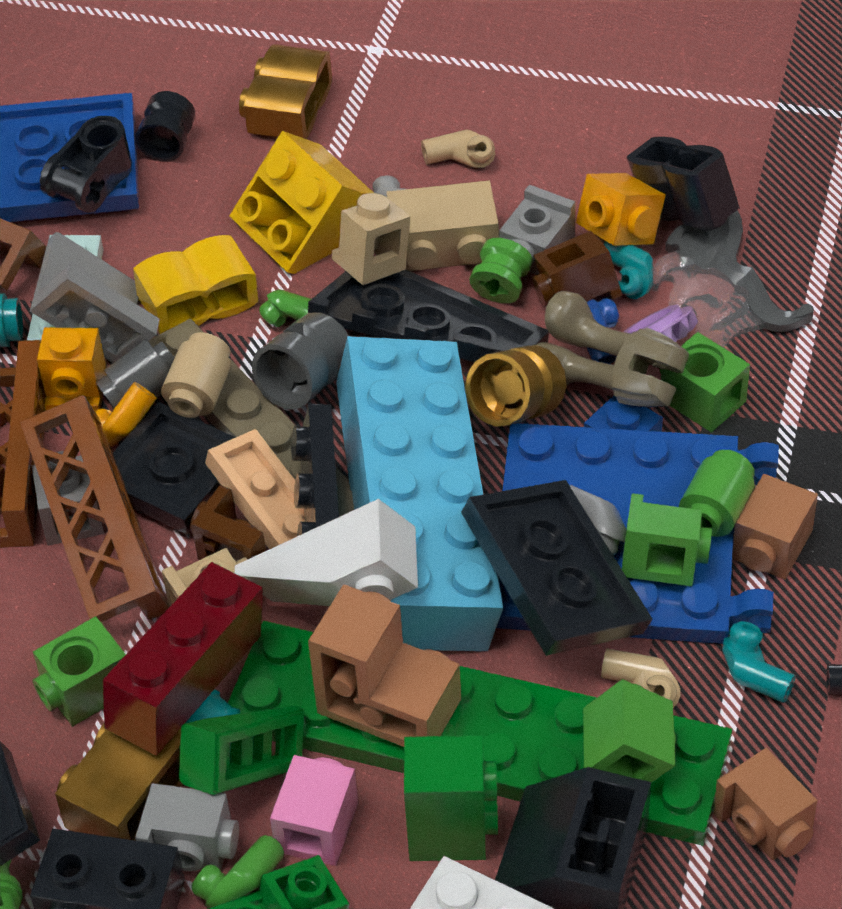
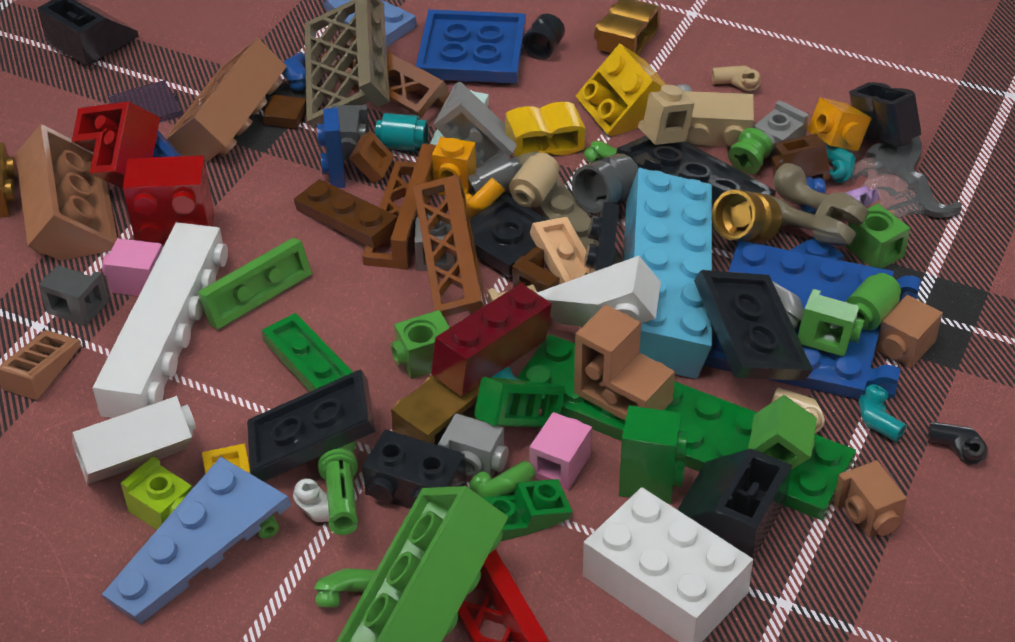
camera: 10 degrees right, 5 degrees down
black piece [40,115,132,213] -> none

